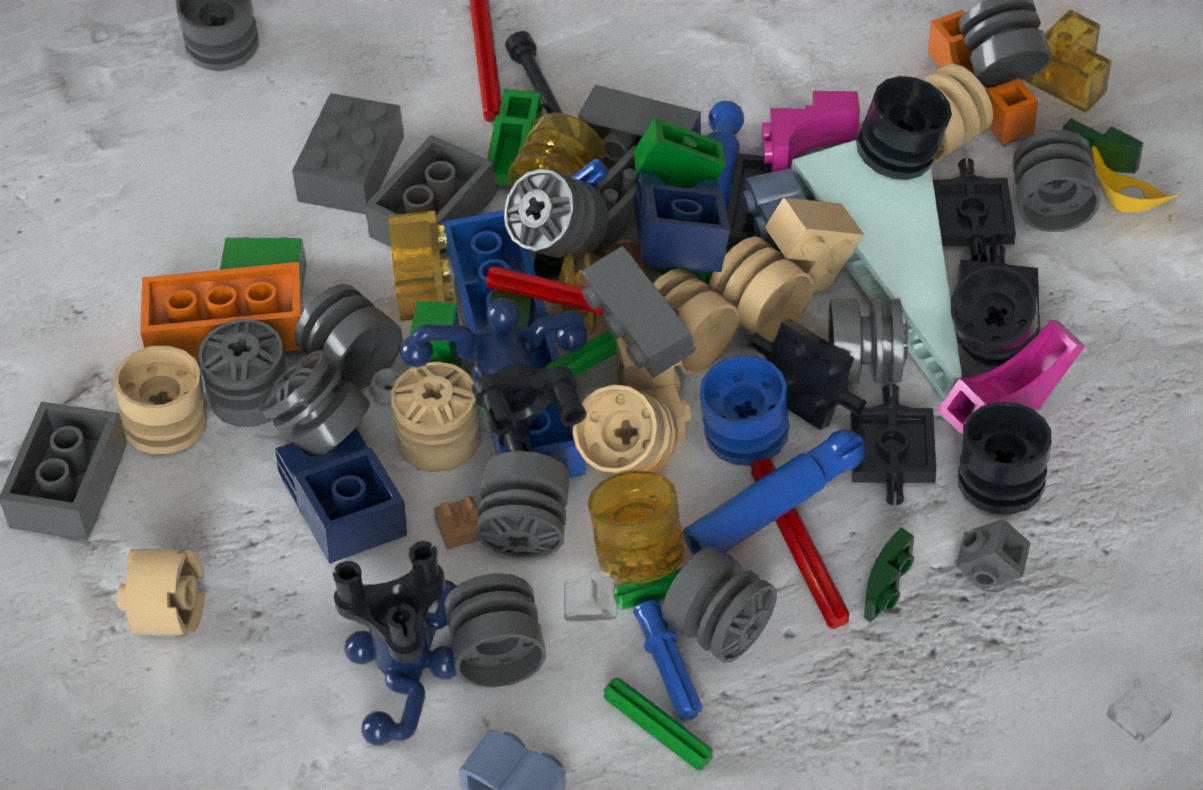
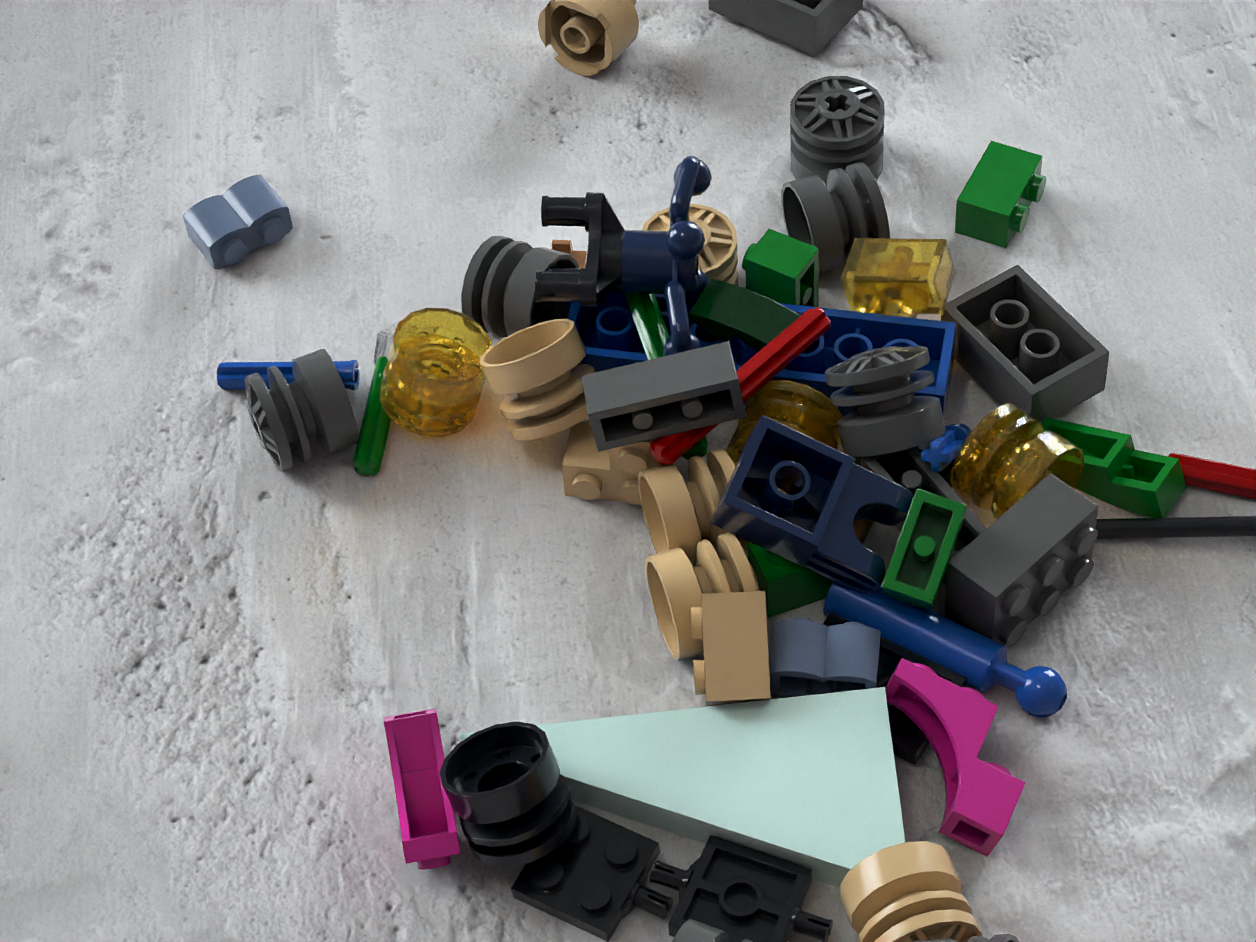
camera: 115 degrees right, 0 degrees up
tan wheel [114,346,207,454] -> none
orange slope [140,262,304,361] -> none
dark grey wheel [259,350,370,457] -> none
dark blue brick [275,427,407,564] -> none
dark grey brick [292,93,404,215] -> none
wheel [332,541,457,746] -> none
dark grey wheel [444,573,546,687] -> none
green axle [603,677,713,770] -> none
blue piece [683,430,866,555] -> none
blue wheel [699,355,790,466] -> none
black plate [747,318,867,430] -> none
red axle [751,458,850,629] -> none
dark grey wheel [828,298,908,383] -> none
black plate [850,384,937,505] -> none
black wheel [856,76,952,180] -> none
dark green slope [864,527,914,623] -> none
dark grey brick [956,519,1030,590] -> none
black wheel [958,402,1052,514] -> none

